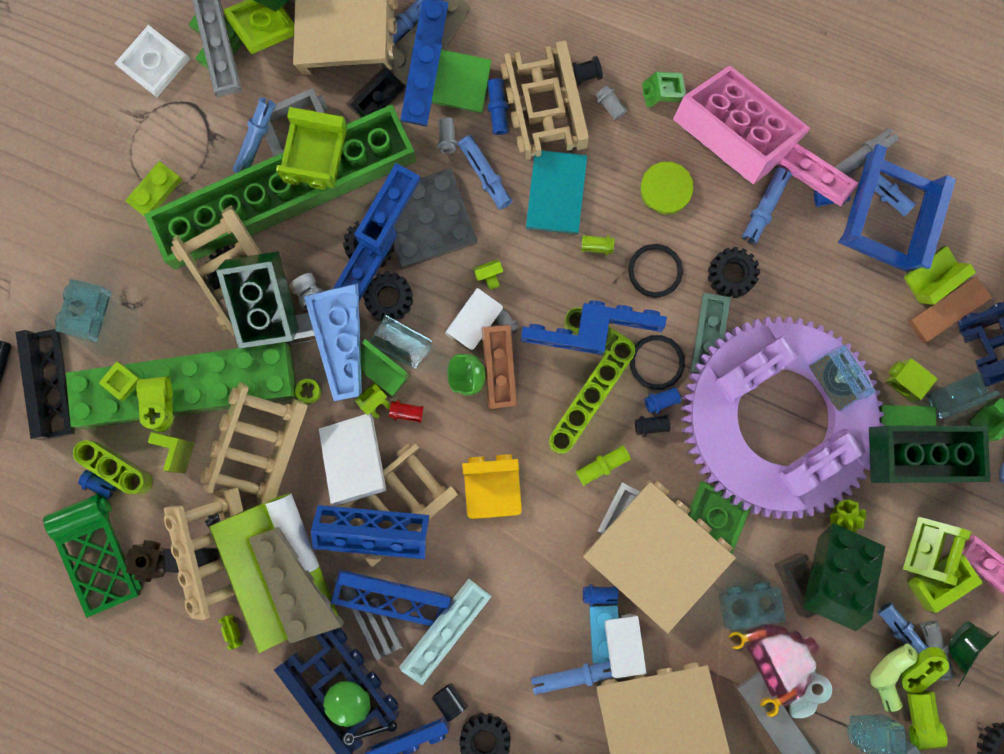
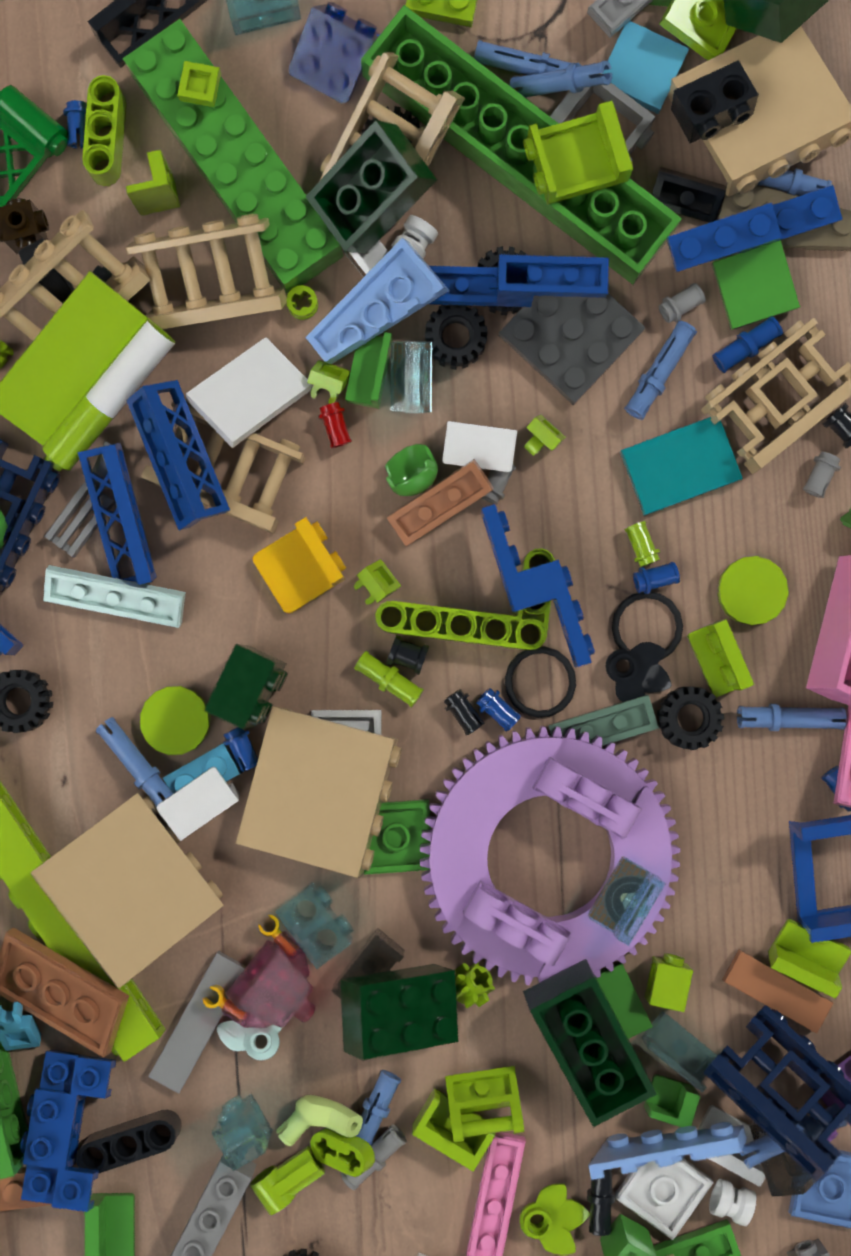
camera: 65 degrees right, 5 degrees up
lime piece [136,376,174,432] -> none
dark tan wing [249,527,344,643] -> none
black beam [431,683,468,722] -> none
dark green piece [949,622,999,687] -> none
none -> lime tile [140,686,210,755]
none -> dark green brick [204,644,288,730]
none -> clear blue bracket [288,2,380,104]
none -> lime tile [354,559,401,605]
none -> black bush [386,635,429,675]
none -> medium blue pin [474,40,573,75]
none -> medium azure tile [602,21,689,114]
none -> black plate [605,642,672,702]
none -> blue pin [633,562,680,594]
none -> black brick [671,60,759,143]
none -> lime bracket [687,619,755,697]

